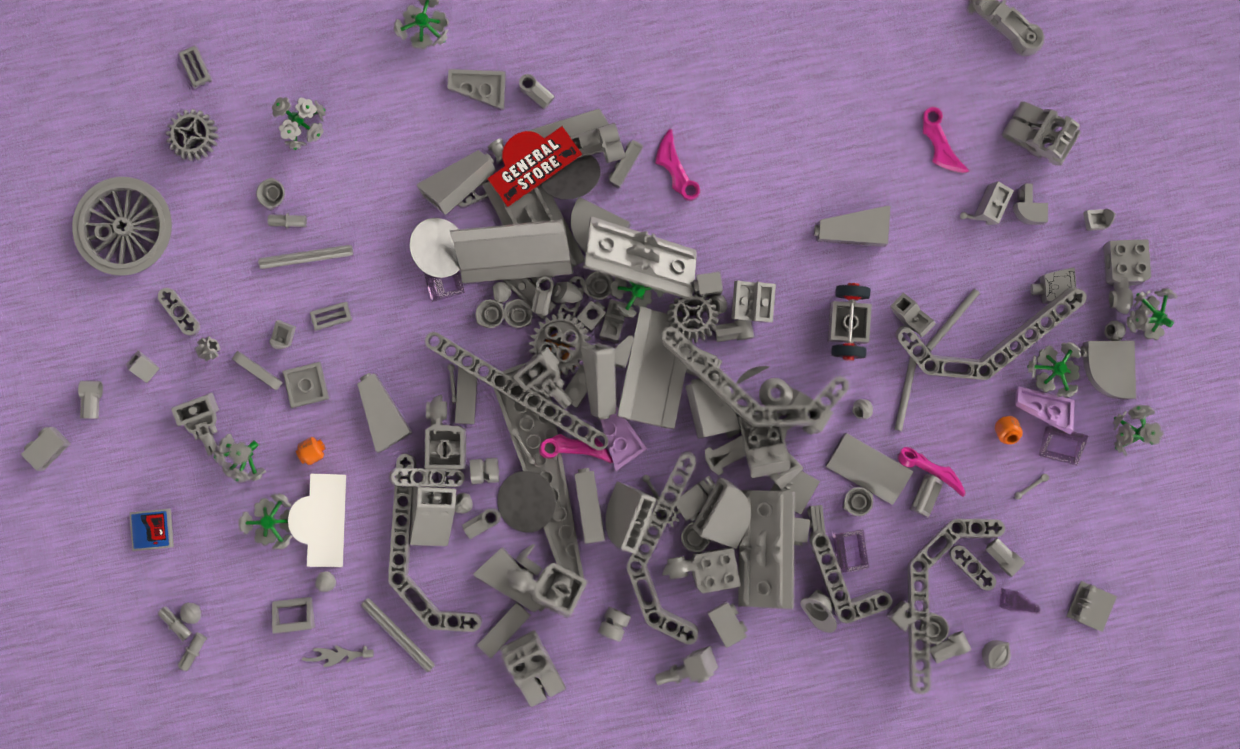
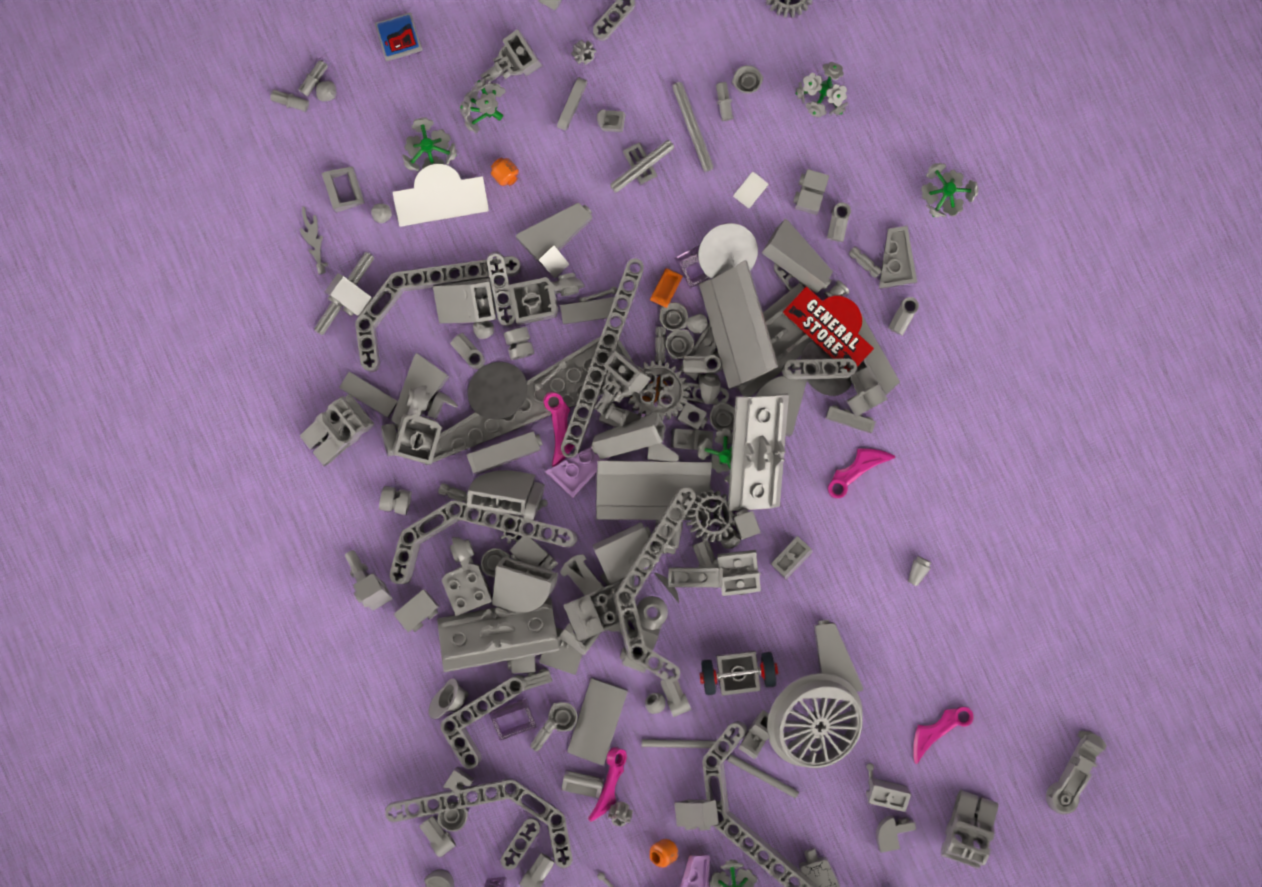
camera: 80 degrees right, 0 degrees up
light grey tile [282,362,329,408] -> none
none -> brick [324,274,373,316]
none -> light grey hat [381,423,397,456]
none -> light grey axle [438,483,468,503]
none -> light grey beam [524,482,545,520]
none -> light grey axle [530,718,557,751]
none -> white sticker [539,246,569,278]
none -> light grey bush [605,403,629,426]
none -> light grey gear [608,802,633,826]
none -> light grey axle [610,140,674,193]
none -> orange tile [650,268,683,308]
none -> light grey axle [655,326,666,364]
none -> light grey piece [660,676,691,717]
none -> light grey tile [668,568,723,588]
none -> light grey brick [674,799,718,830]
none -> white sticker [733,172,769,208]
none -> light grey piece [767,673,863,768]
none -> light grey hinge [771,536,812,580]
none -> light grey beam [782,359,857,380]
none -> light grey piece [793,169,829,215]
none -> light grey piece [827,202,851,242]
none -> light grey axle [849,247,882,278]
none -> light grey cone [908,556,931,586]

